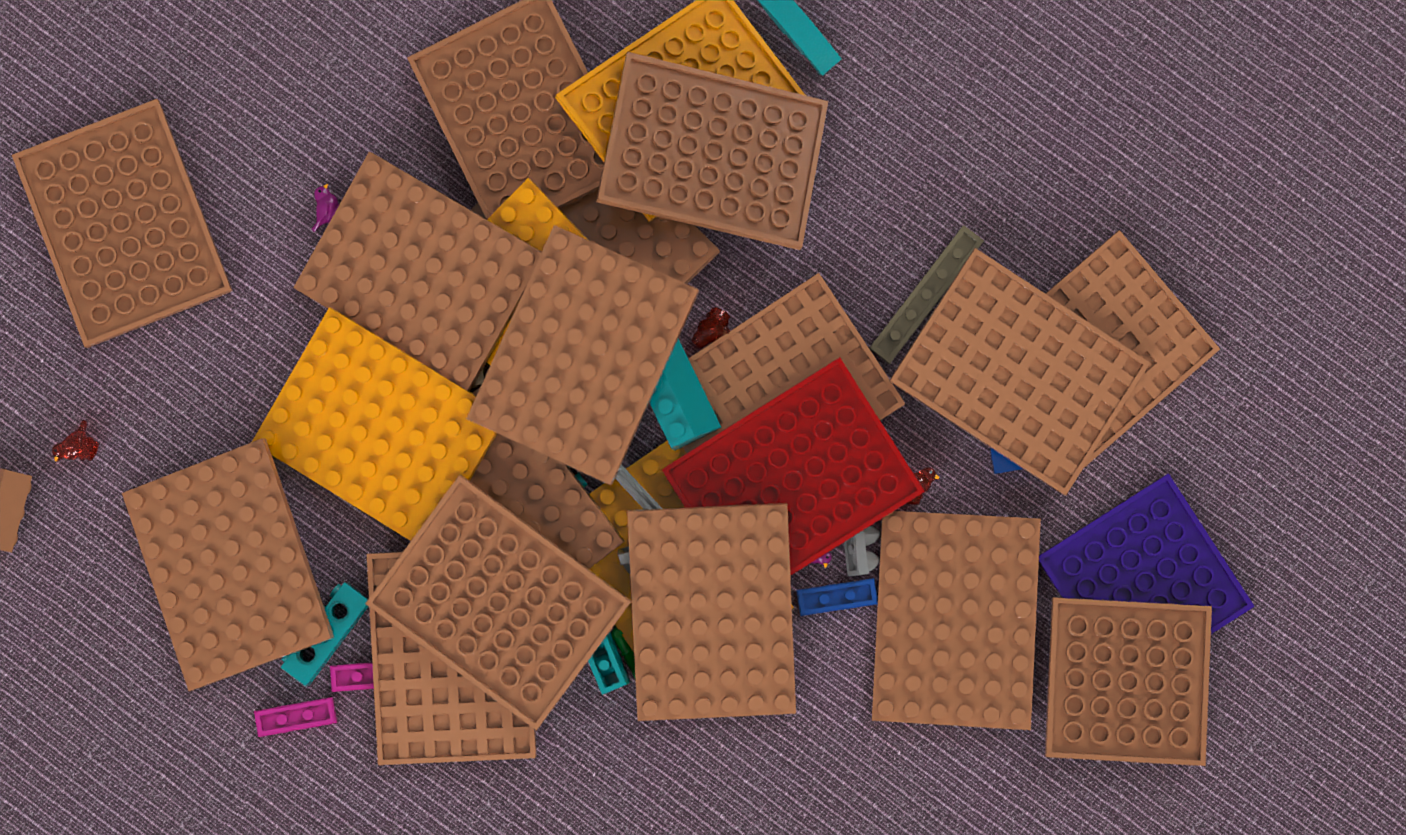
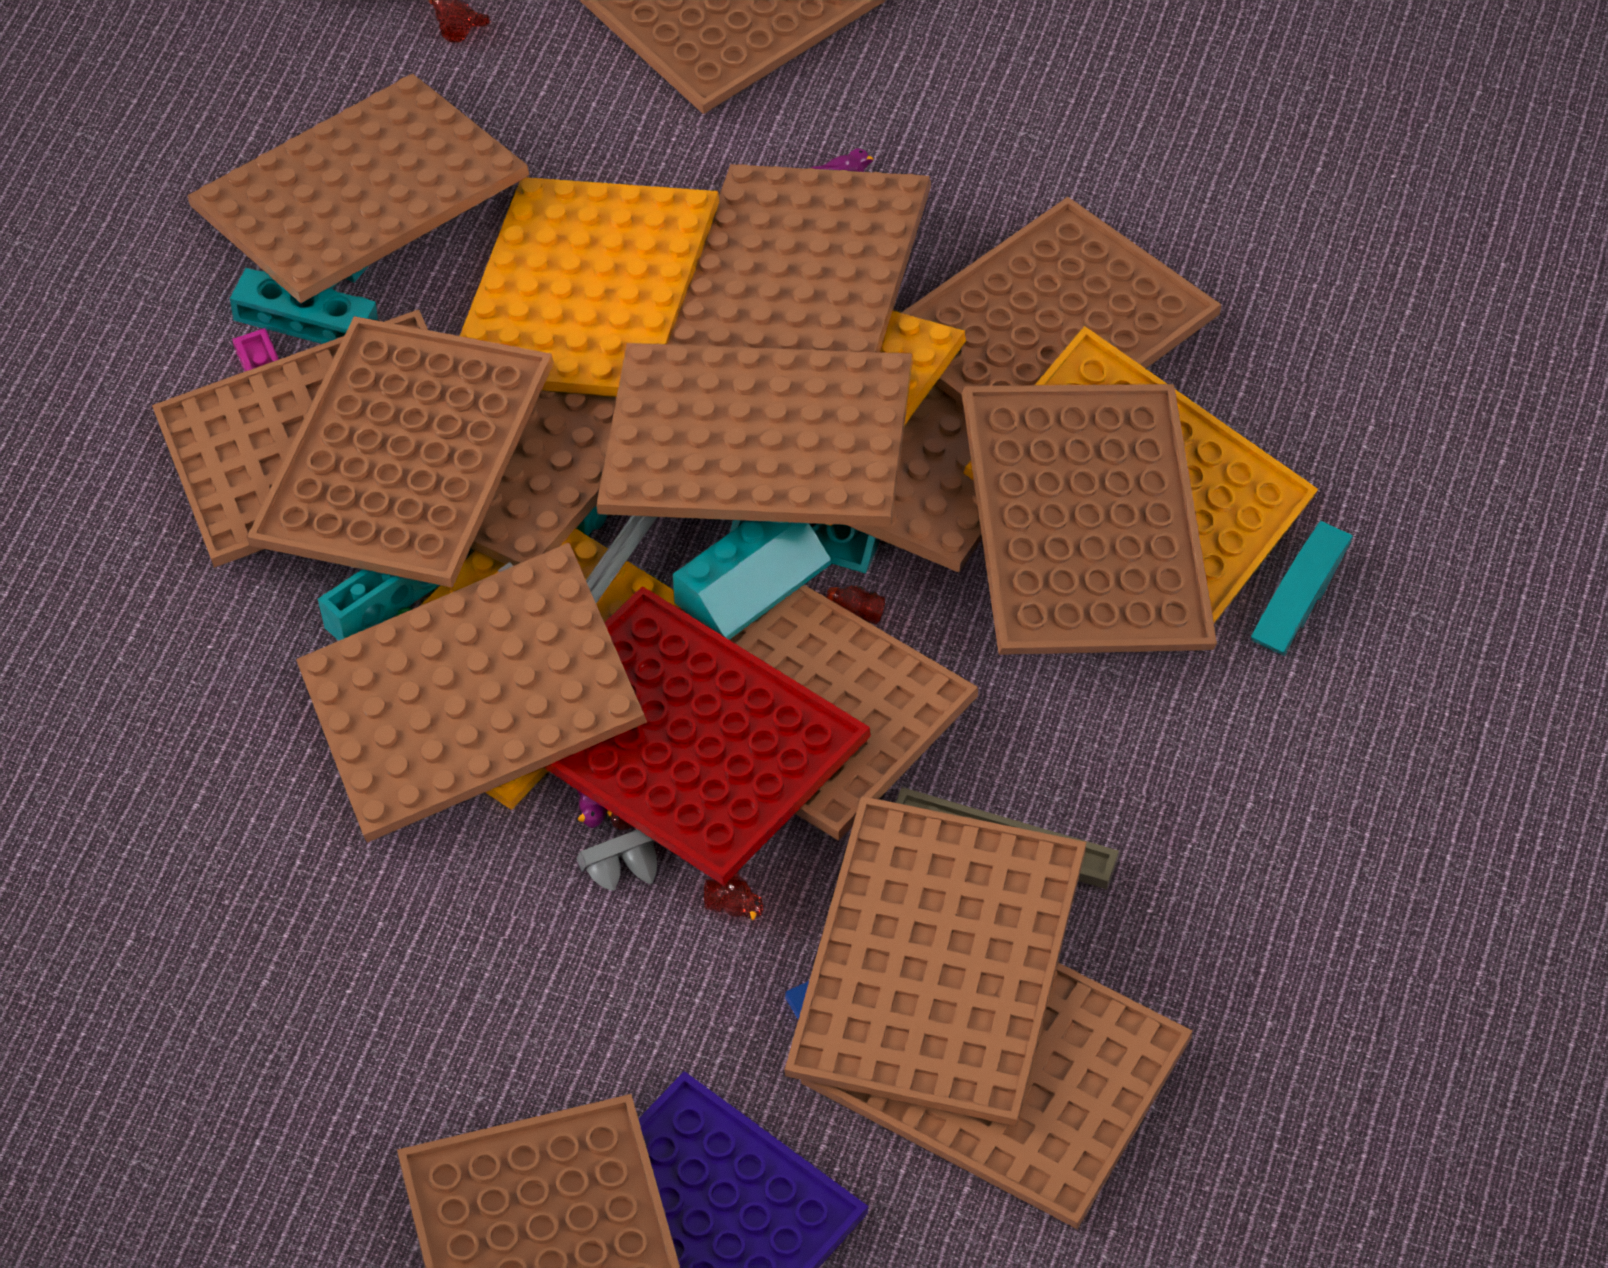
camera: 75 degrees right, 30 degrees down
dark pink tile [254,697,338,737] -> none
blue tile [796,578,878,616] -> none
nougat plate [872,511,1041,730] -> none

